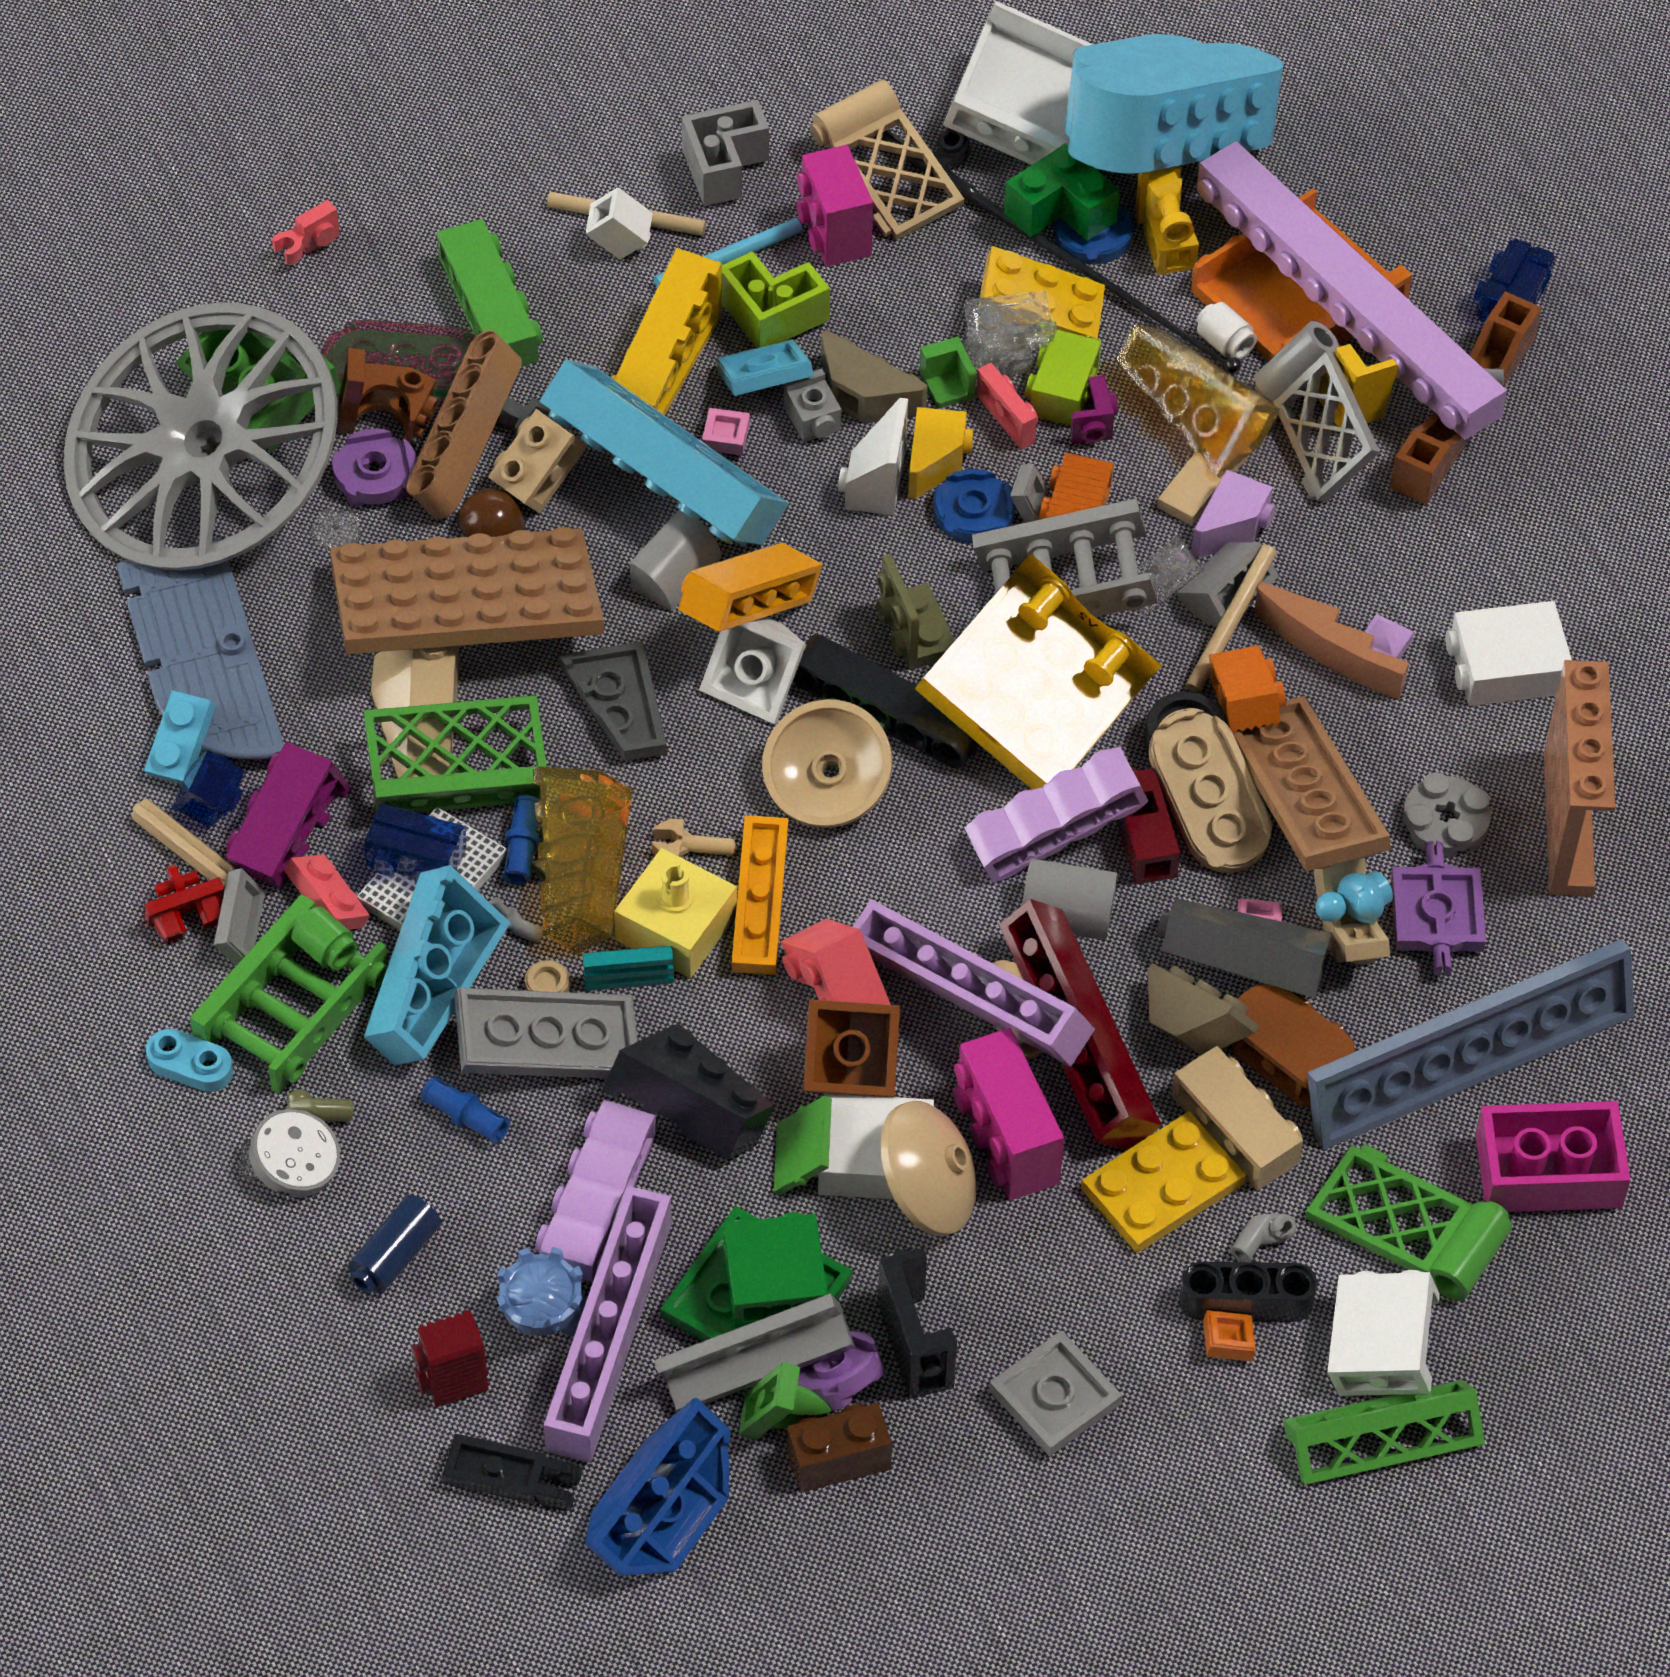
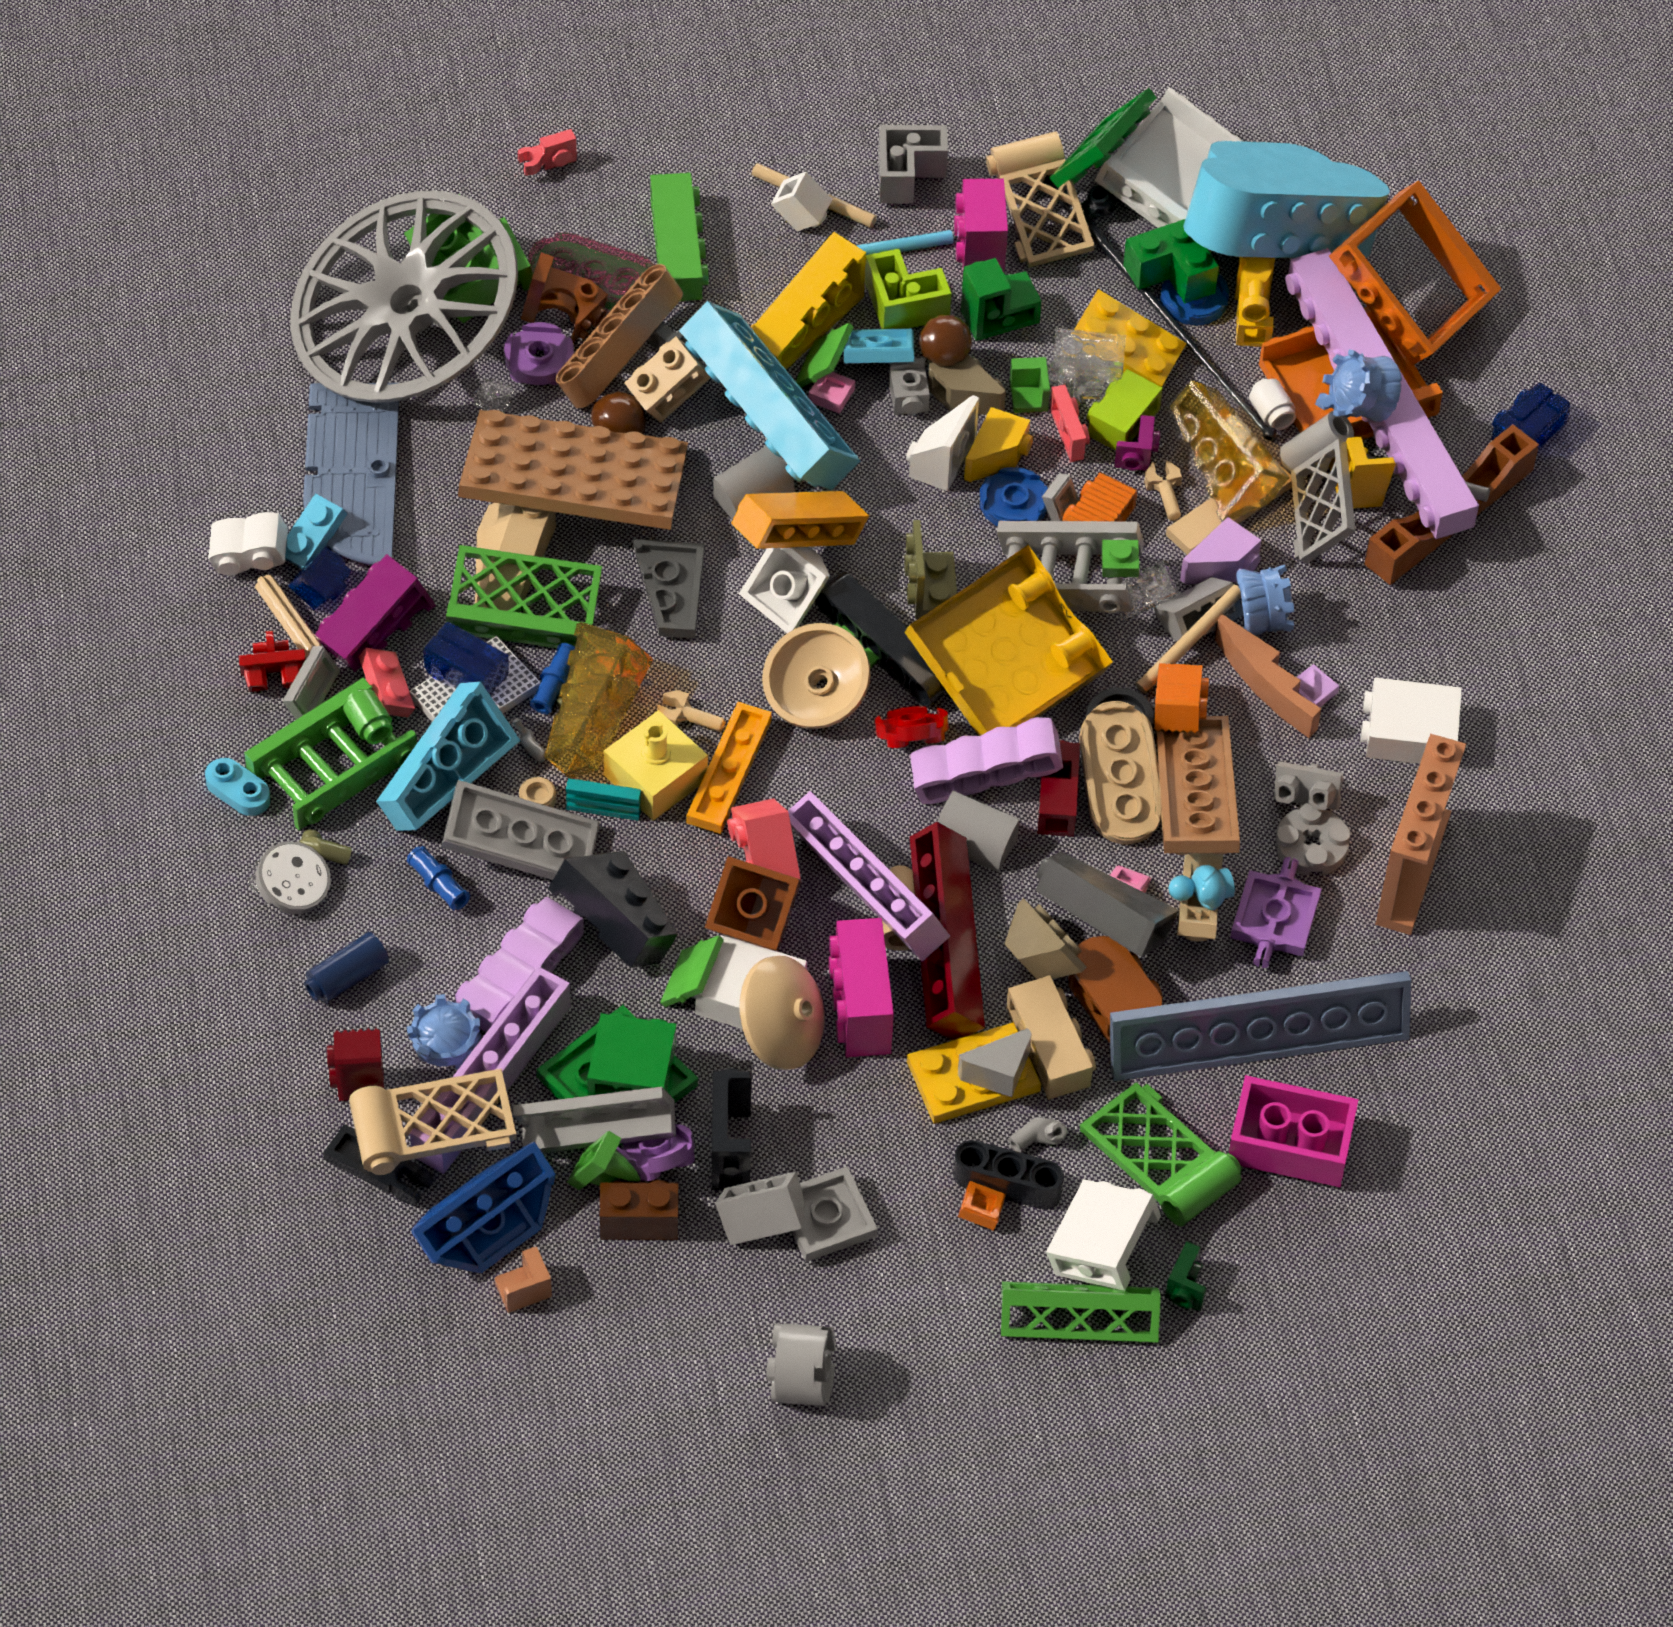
camera: 15 degrees right, 0 degrees up
none -> white brick [208,512,288,576]
none -> tan piece [349,1069,517,1175]
none -> nougat panel [495,1246,552,1313]
none -> light grey brick [715,1172,805,1245]
none -> light grey brick [766,1323,835,1406]
none -> bright green piece [795,323,854,388]
none -> red plate [875,706,949,748]
none -> reddish brown hair [918,315,972,367]
none -> light grey slope [958,1028,1032,1097]
none -> green brick [961,258,1042,341]
none -> green plate [1049,88,1157,188]
none -> bright green plate [1102,540,1139,577]
none -> tan bar [1144,460,1182,521]
none -> dark green bracket [1165,1241,1207,1311]
none -> medium blue hair [1236,564,1294,636]
none -> light grey hips [1274,761,1343,811]
none -> medium blue hair [1315,349,1402,422]
none -> orange window [1329,180,1502,365]

